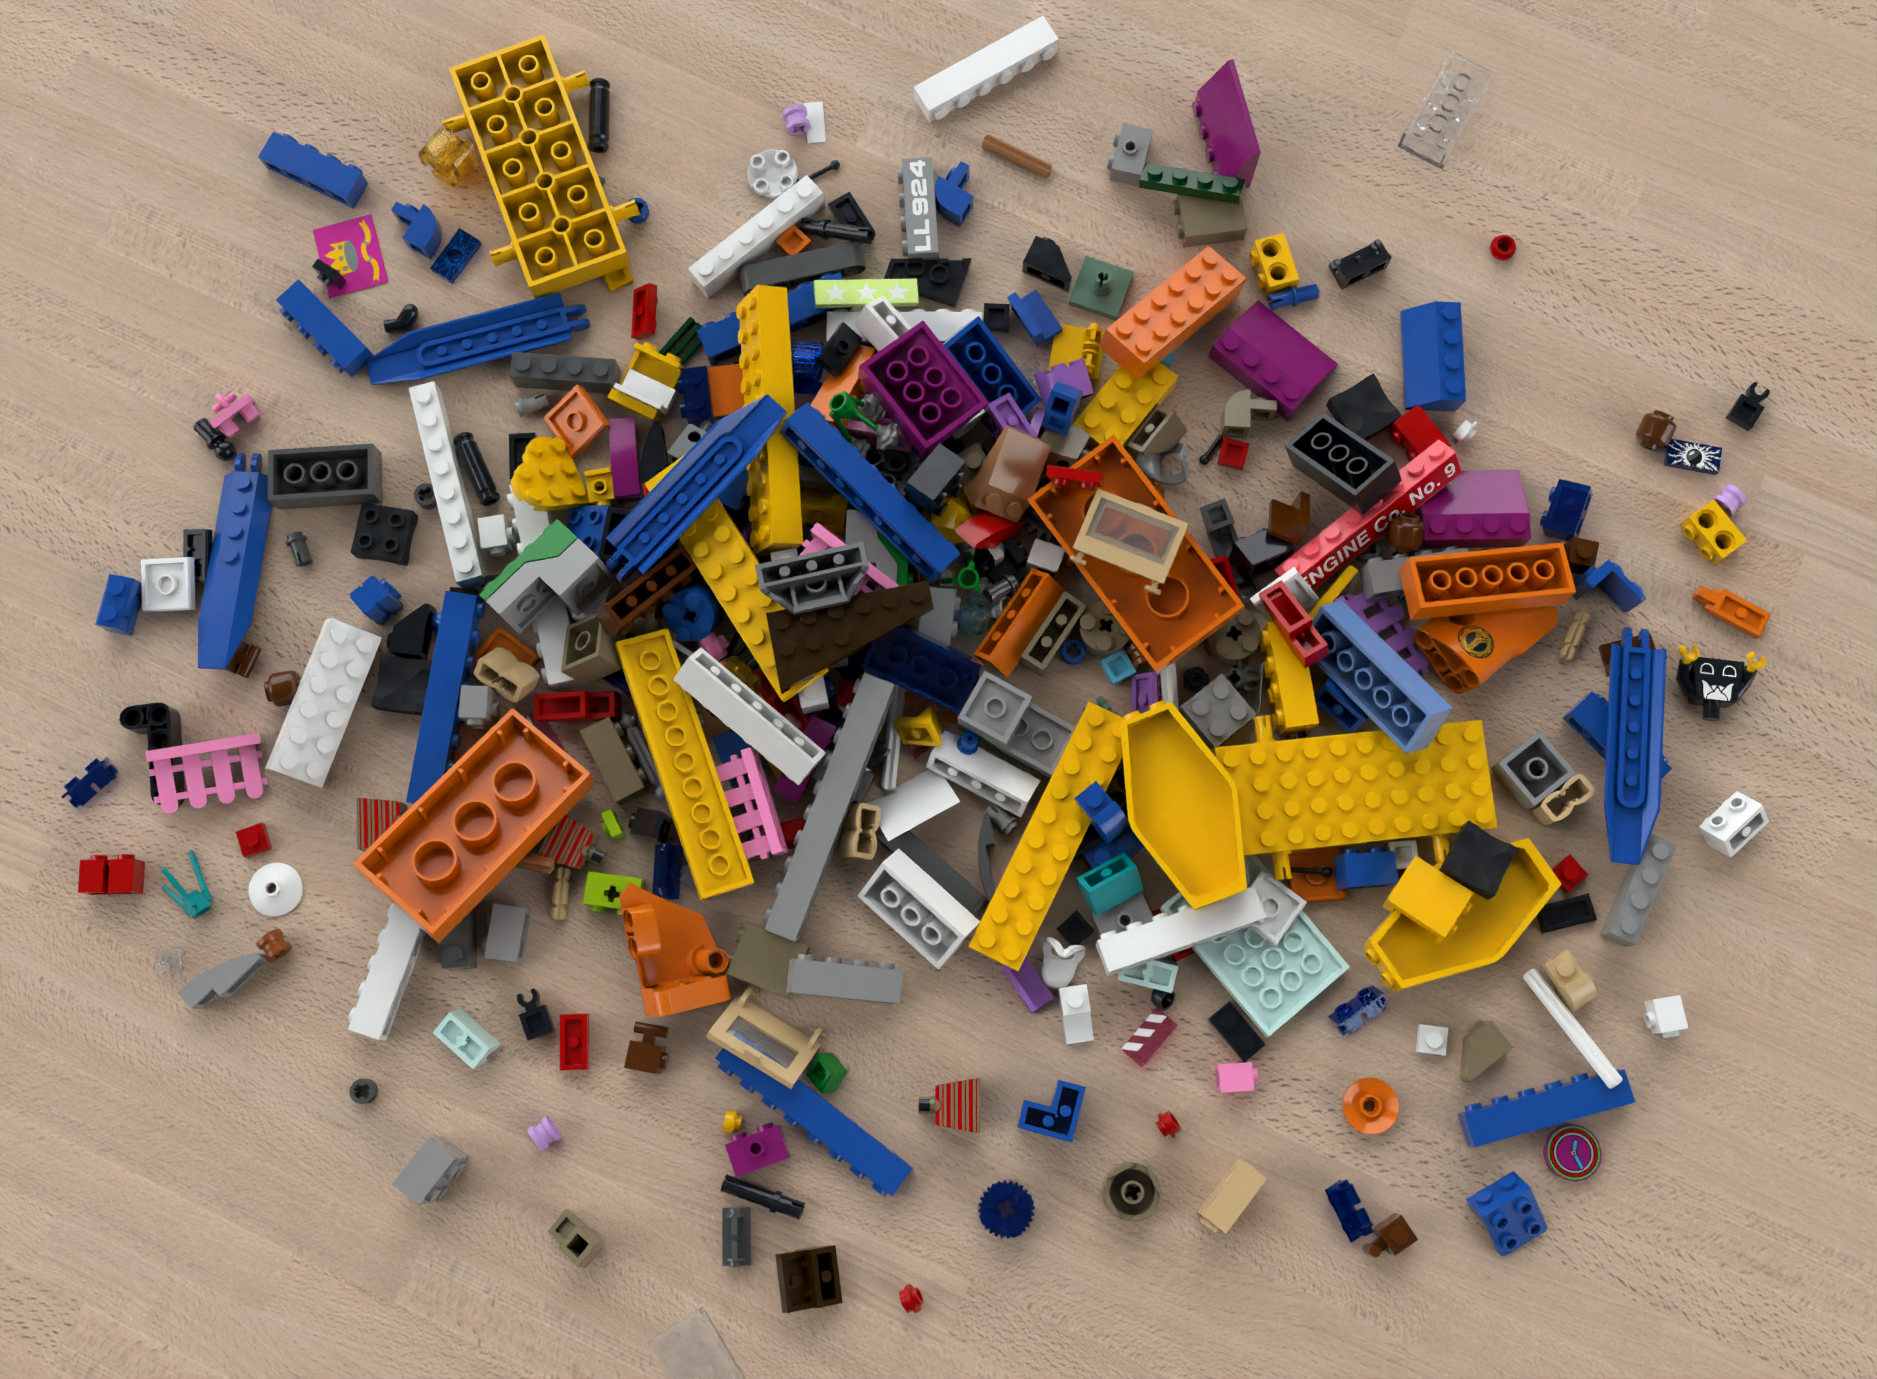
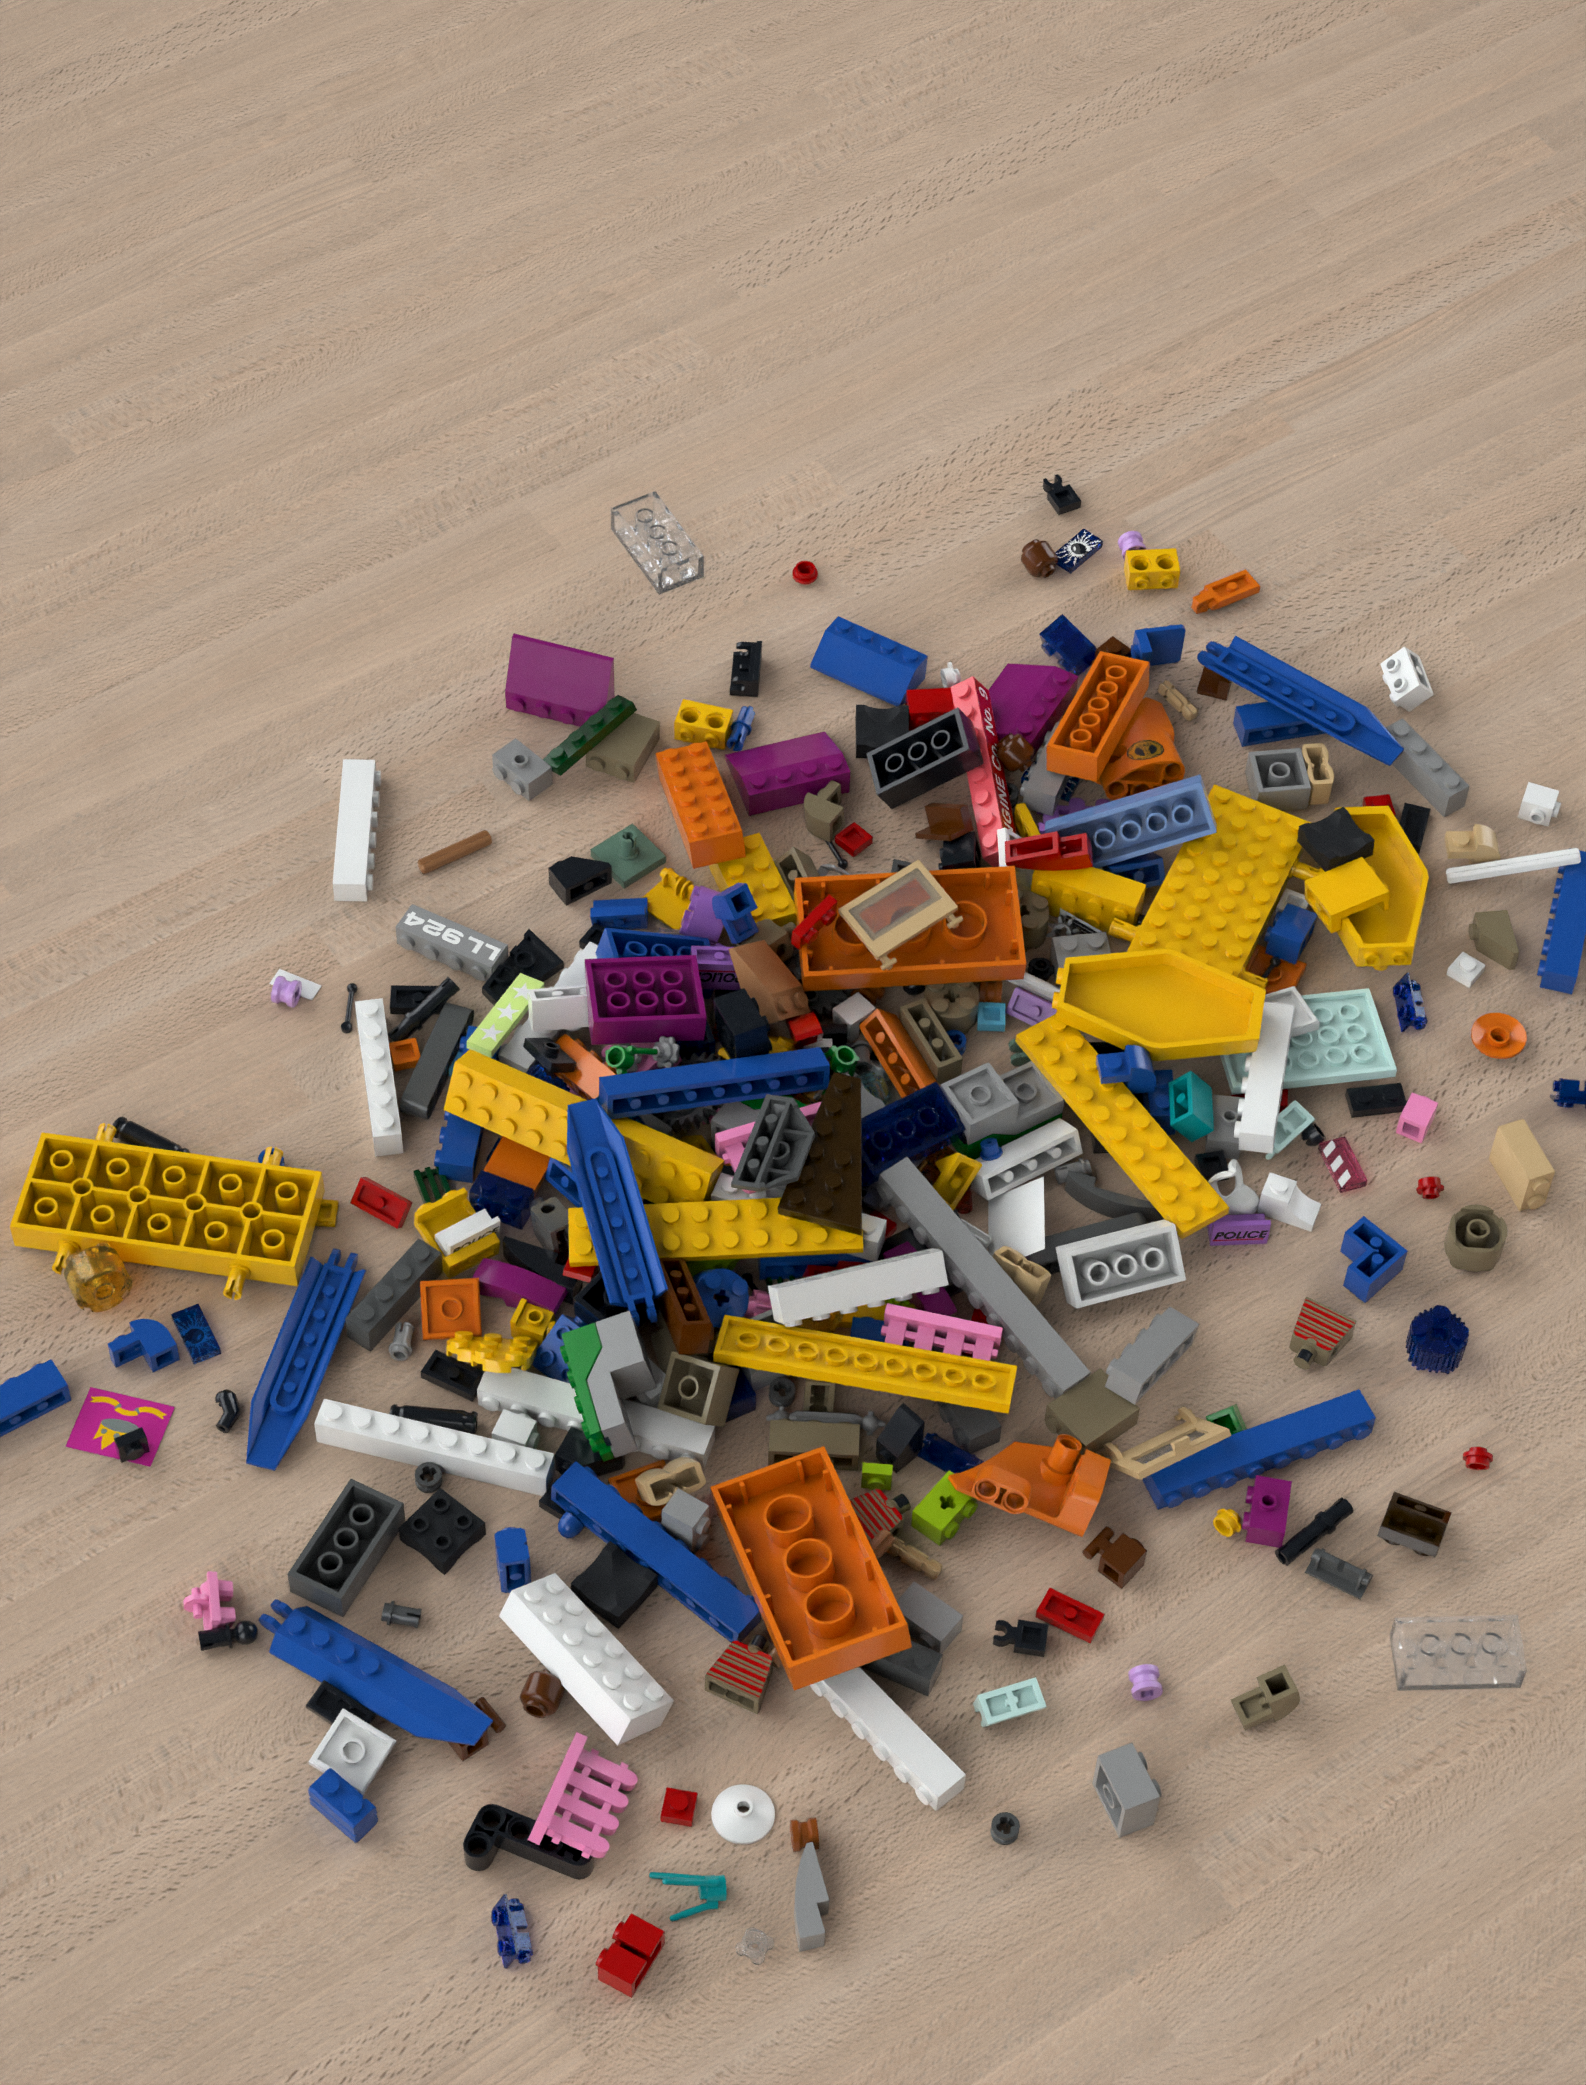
camera: 65 degrees left, 25 degrees down
blue brick [276,279,374,377] -> none
black slope [387,603,437,660] -> none
red slope [534,690,621,722] -> none
white dish [747,149,798,198] -> none
blue brick [935,161,973,227] -> none
torso [1676,645,1767,721] -> none

